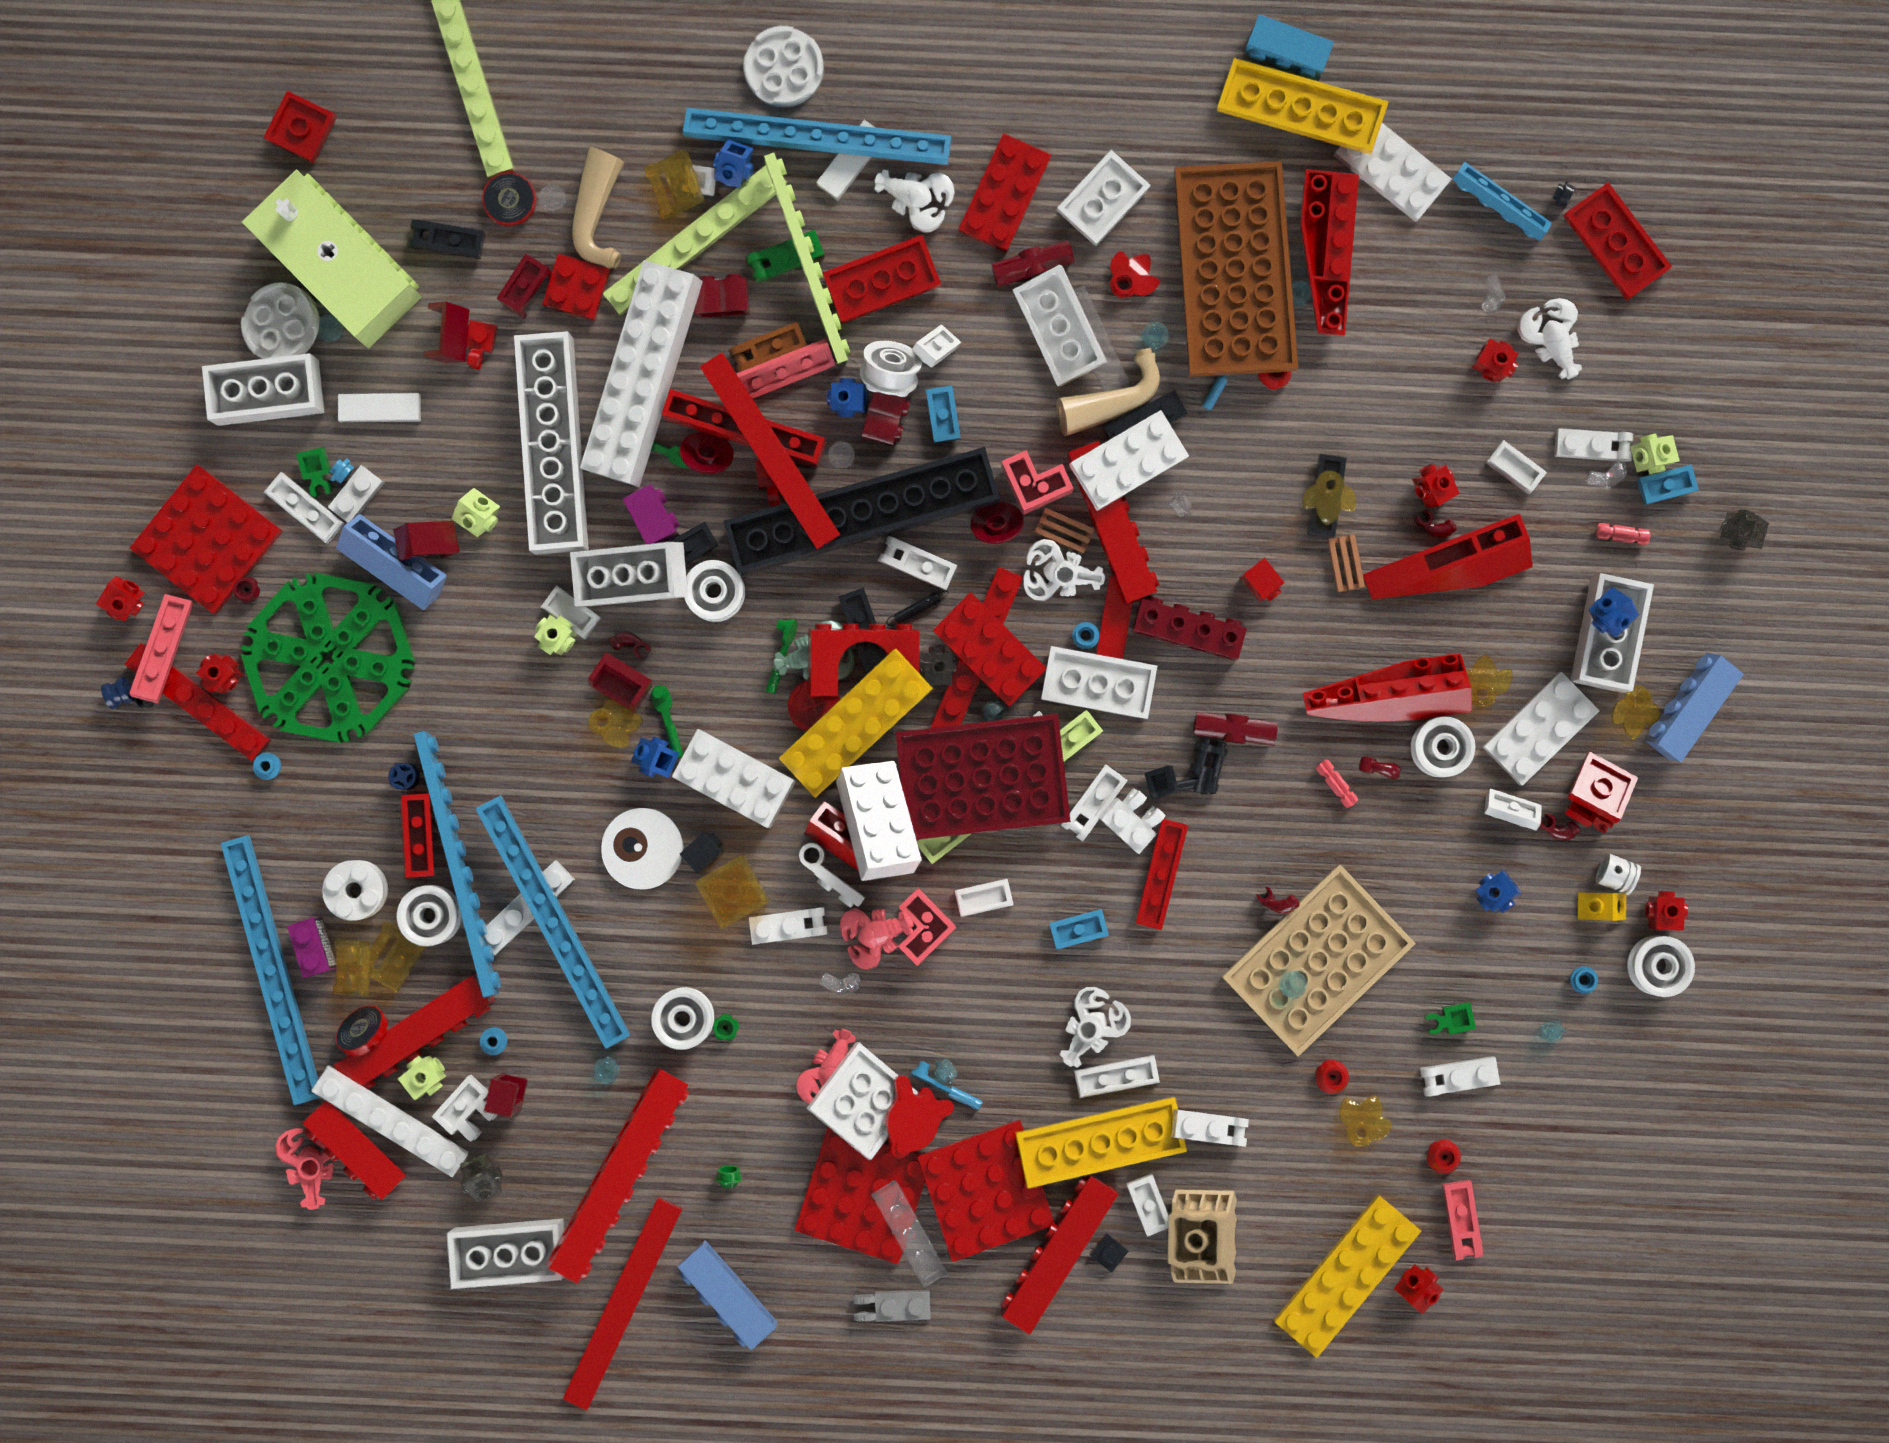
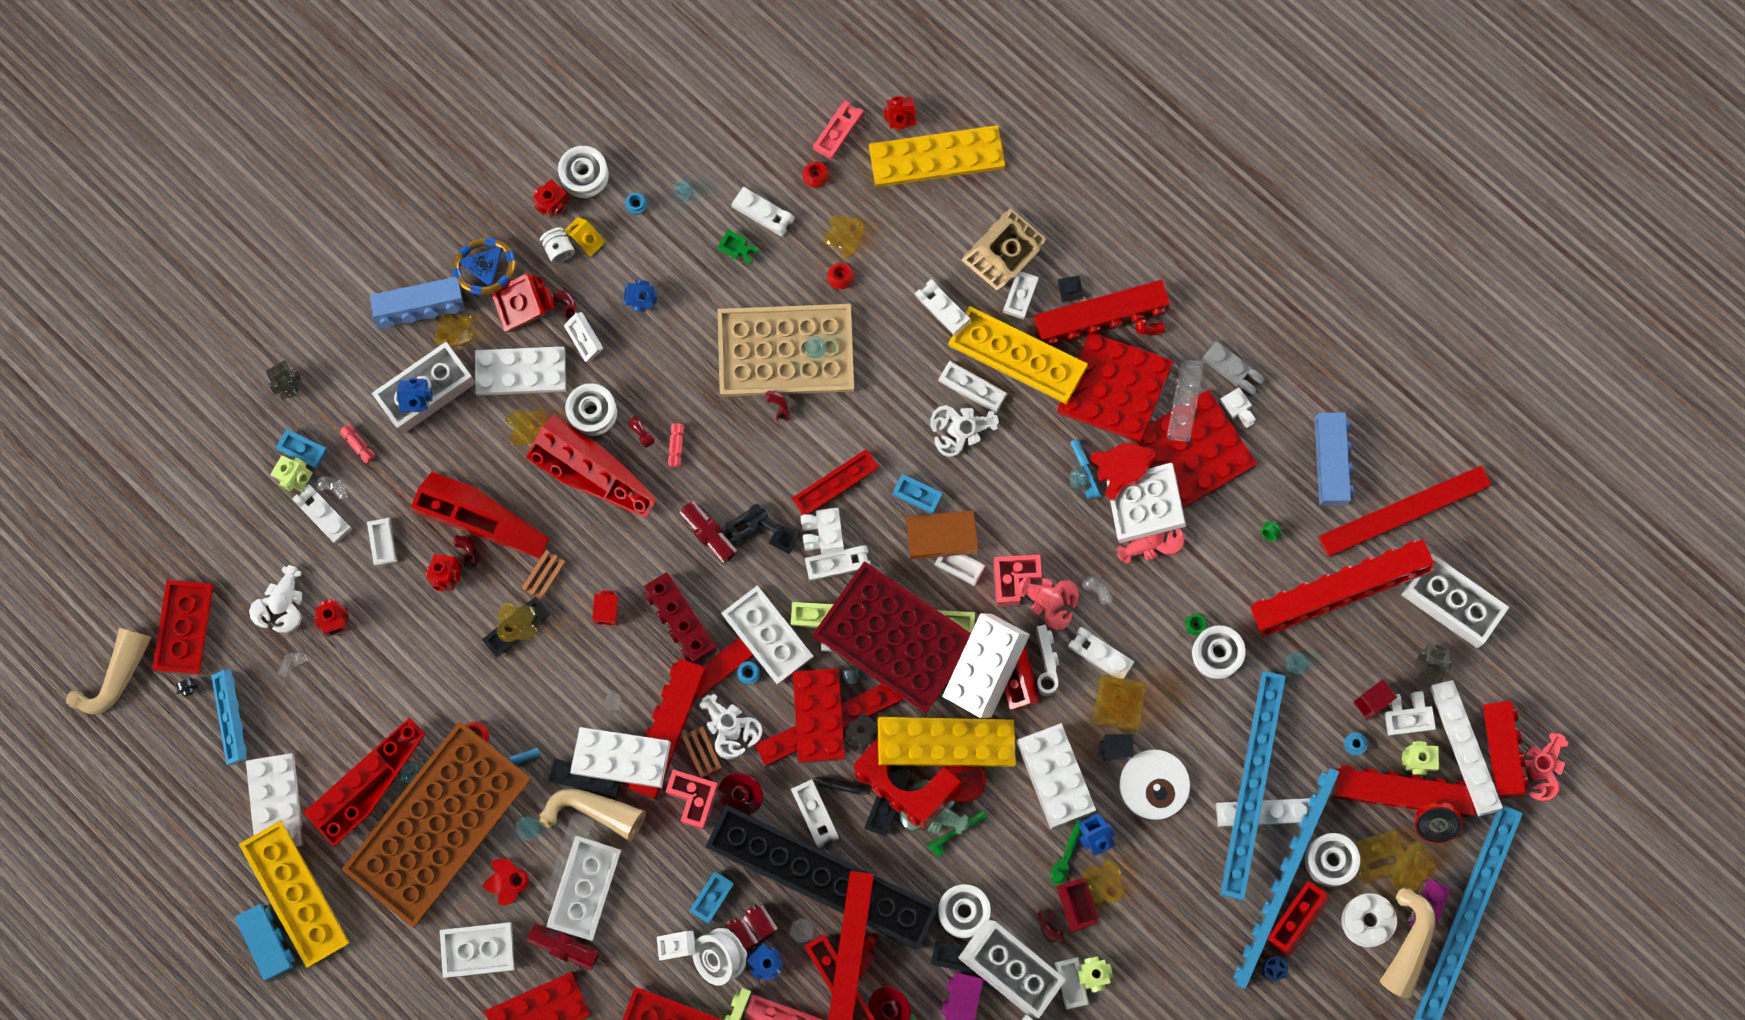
camera: 140 degrees left, 10 degrees down
none -> tan animal [66,628,152,714]
none -> piece [452,238,516,295]
none -> dark orange tile [906,510,978,560]
none -> red arm [1135,319,1165,336]
none -> white plate [1220,388,1256,428]
none -> tan animal [1380,888,1435,999]

